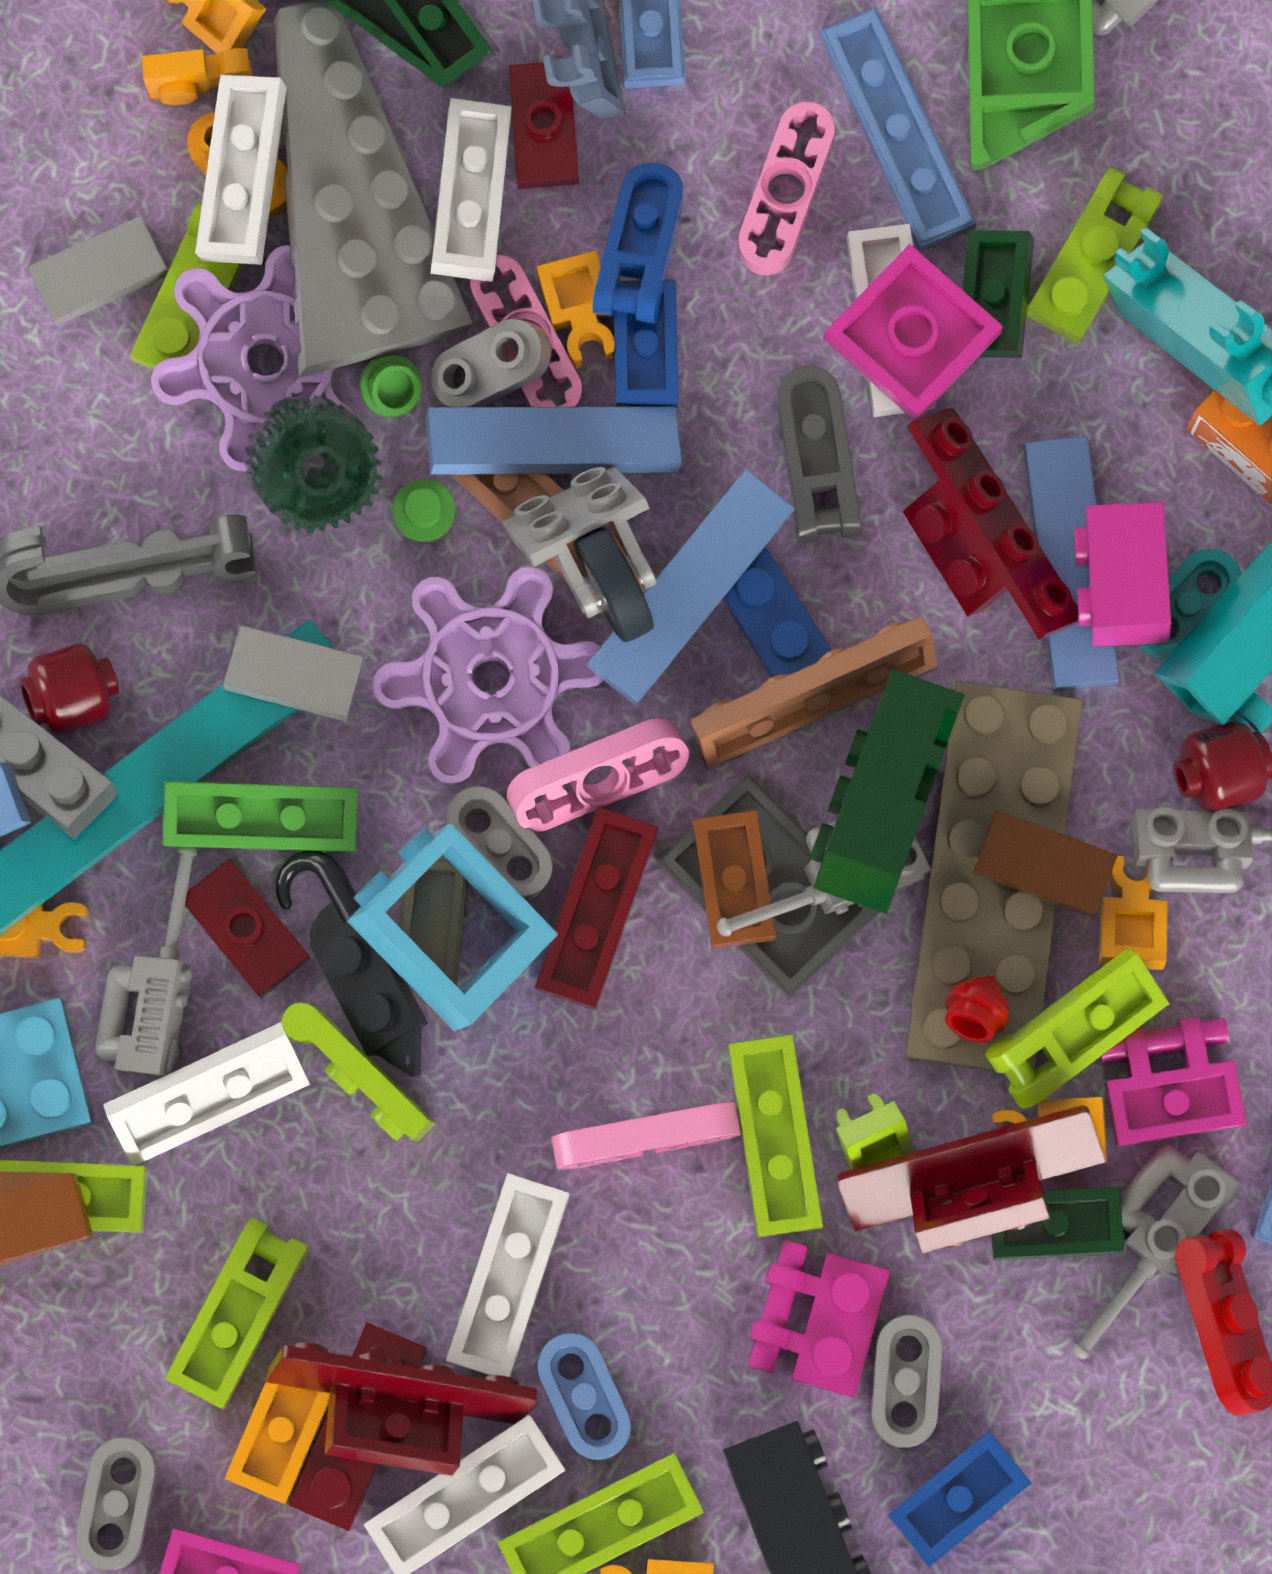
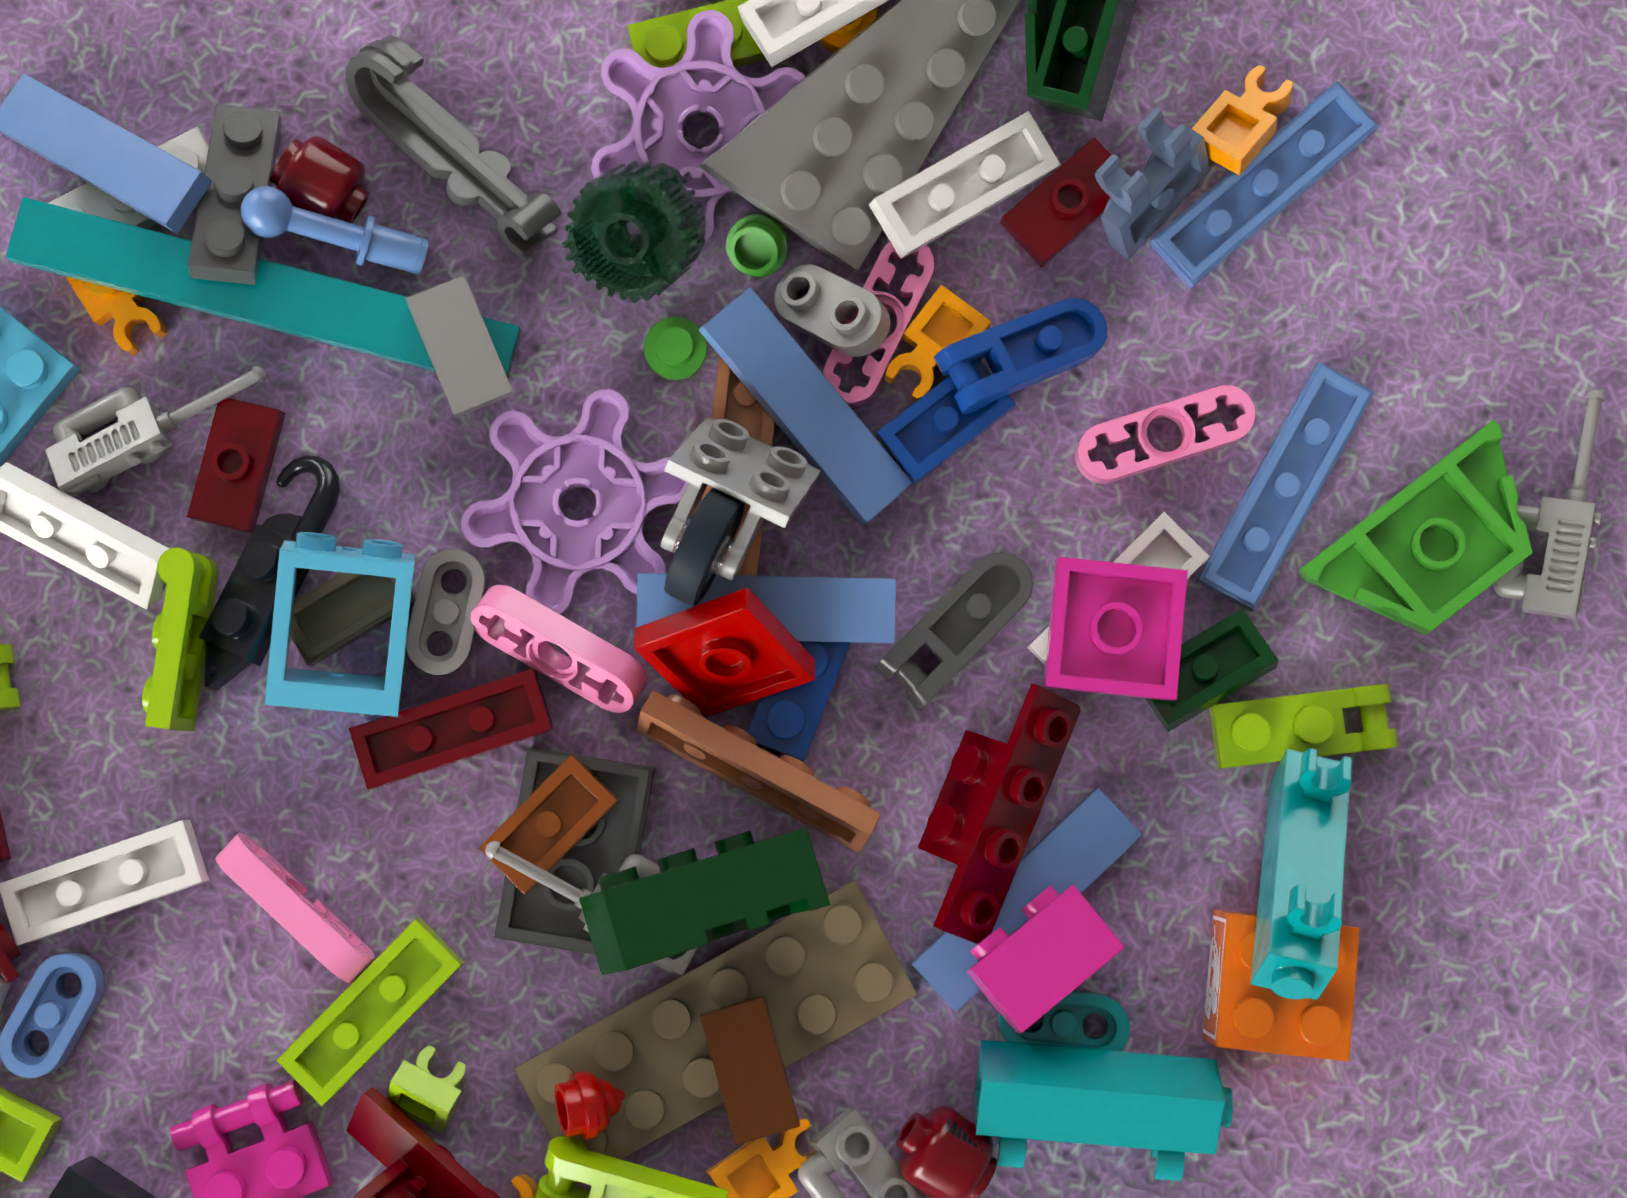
camera: 55 degrees right, 5 degrees up
bright green plate [161,781,358,852] -> none
none -> medium blue pin [241,186,428,275]
none -> red plate [634,587,815,717]

